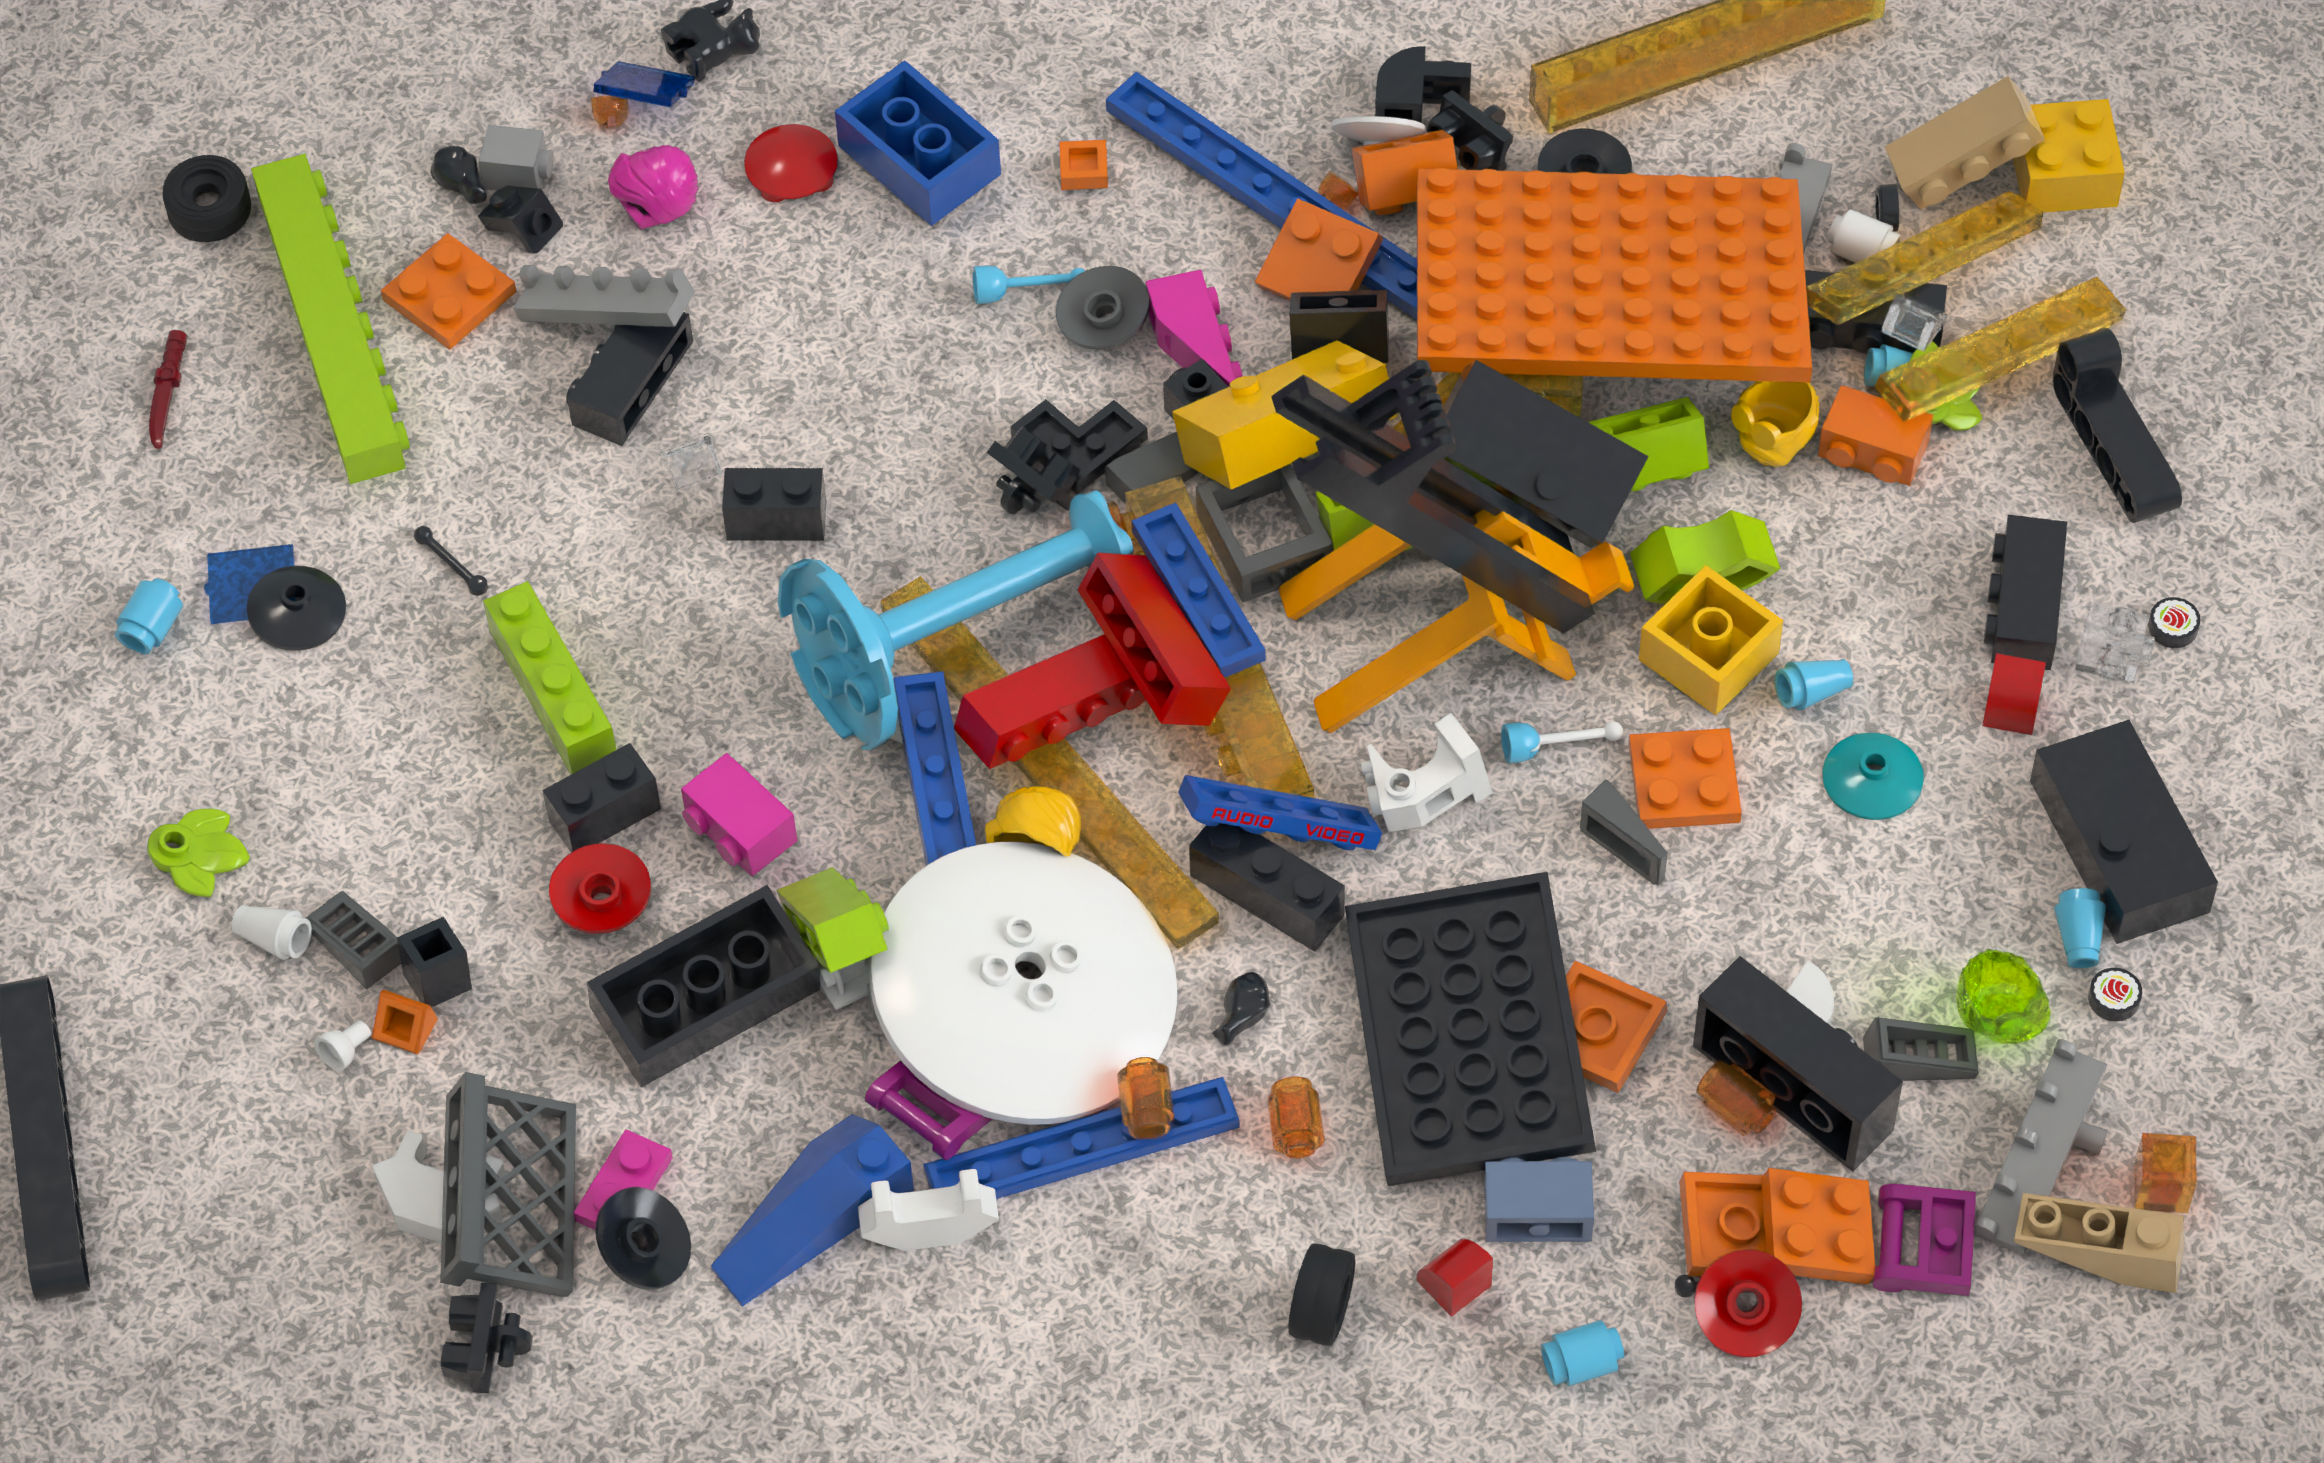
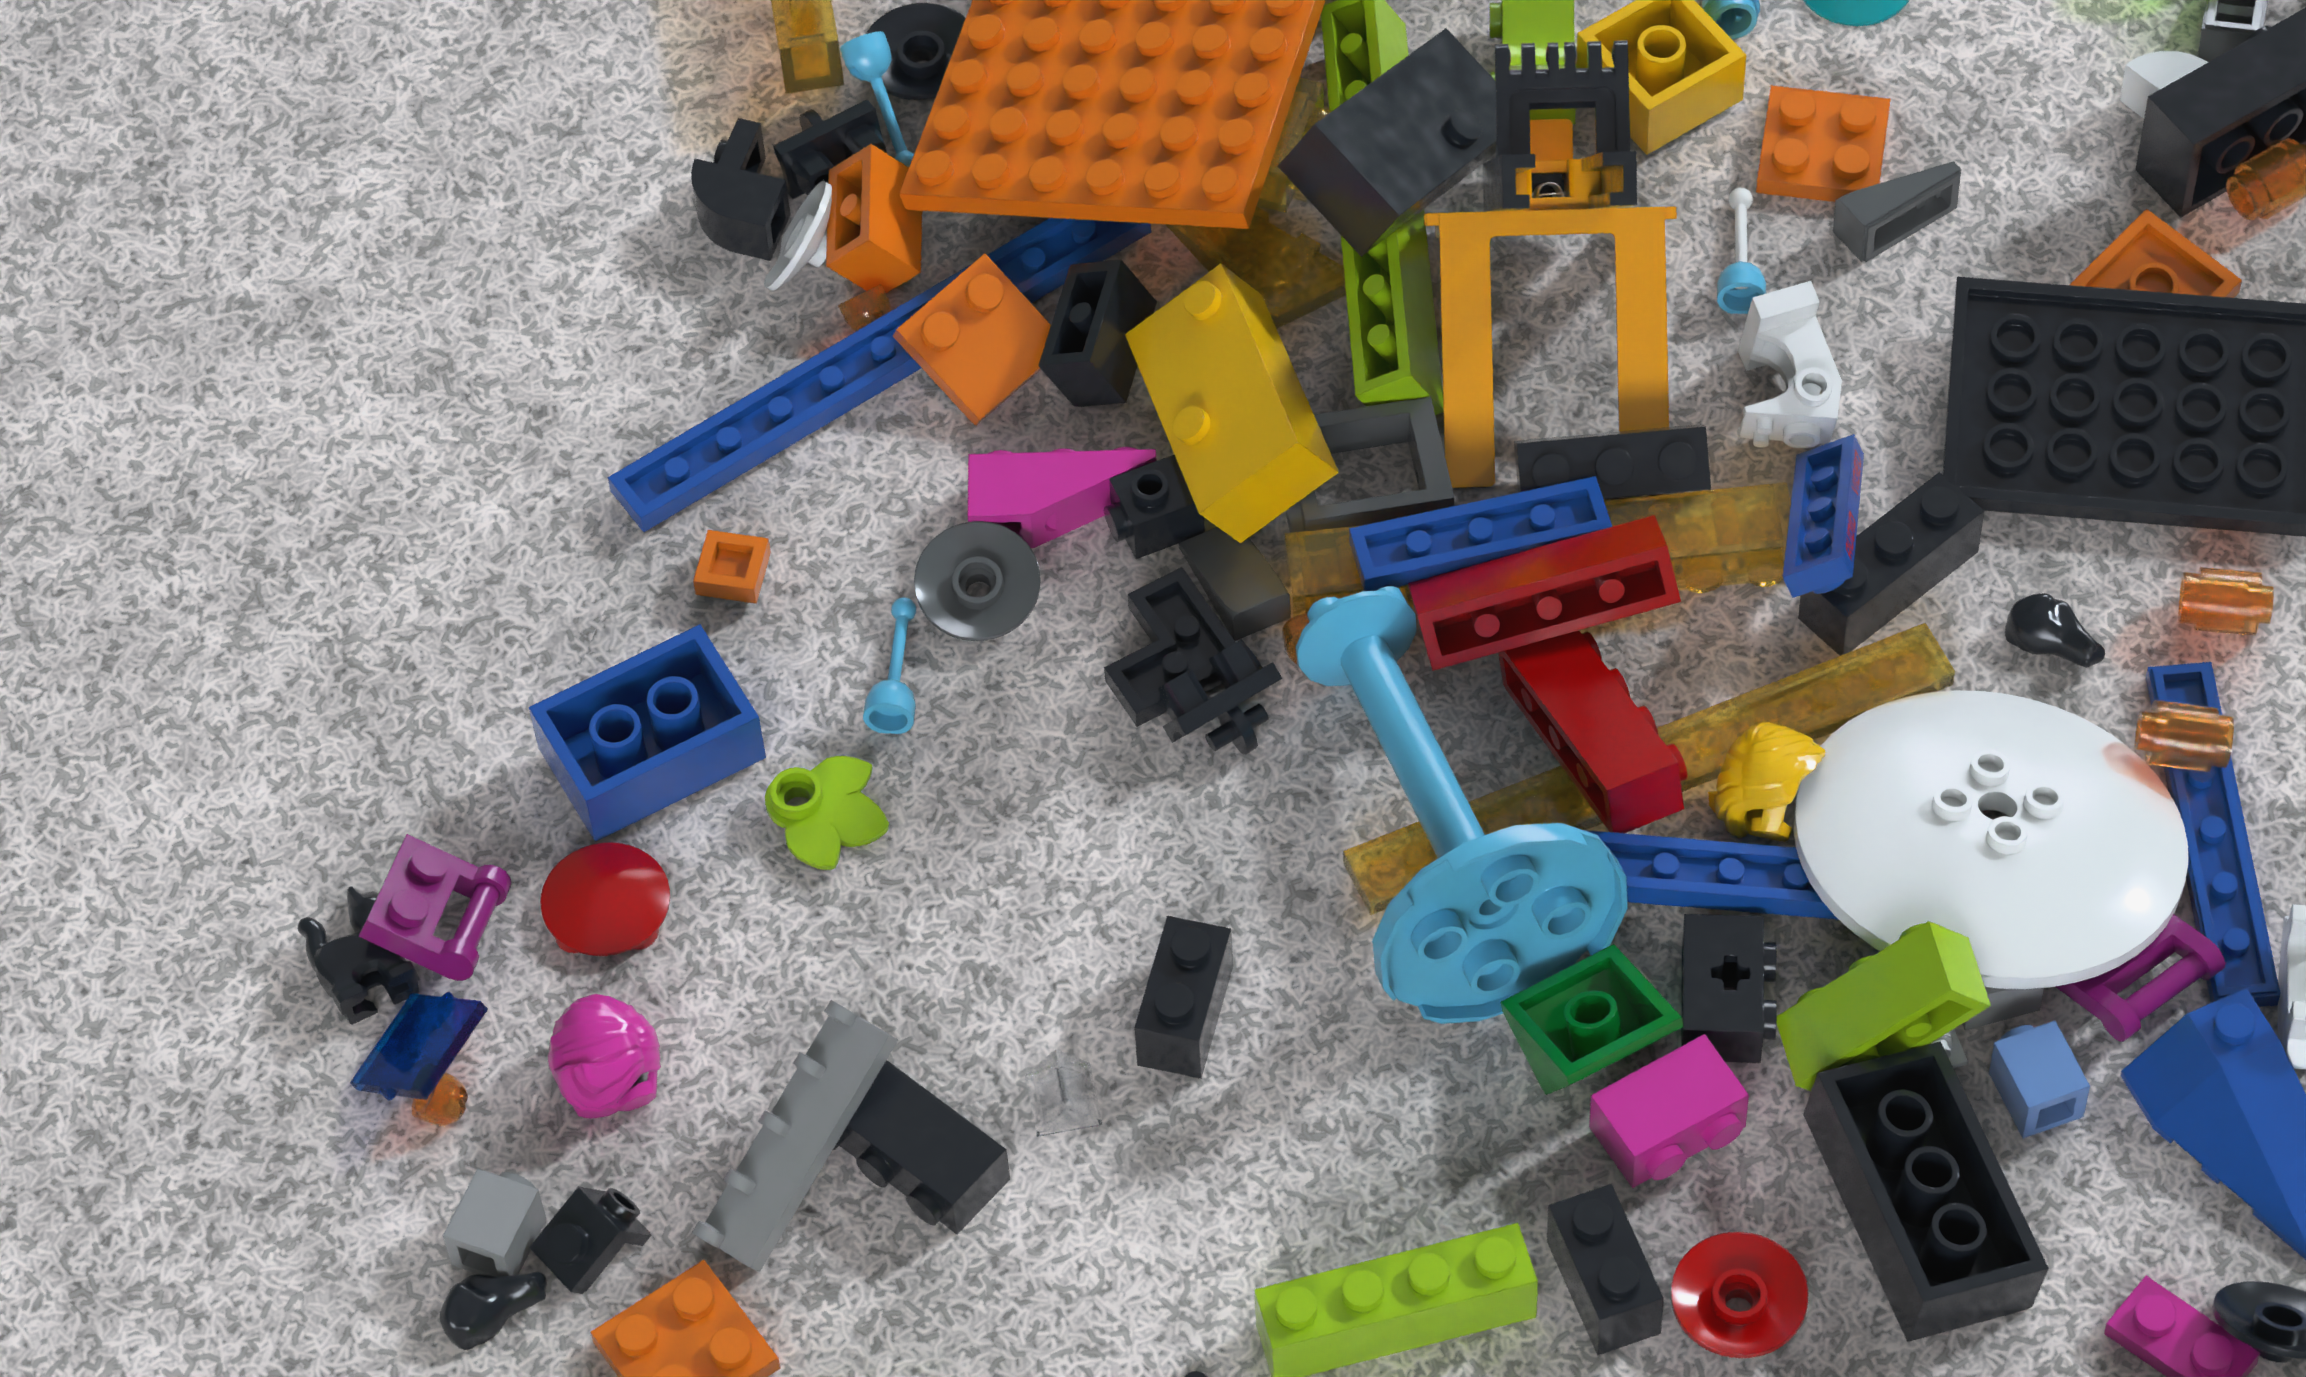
camera: 75 degrees left, 0 degrees up
none -> magenta plate [359,834,512,981]
none -> lime plate [765,756,889,870]
none -> medium azure hinge [840,32,914,167]
none -> green slope [1500,944,1684,1095]
none -> black brick [1514,424,1711,499]
none -> black brick [1681,914,1777,1063]
none -> medium blue brick [1989,1021,2090,1139]

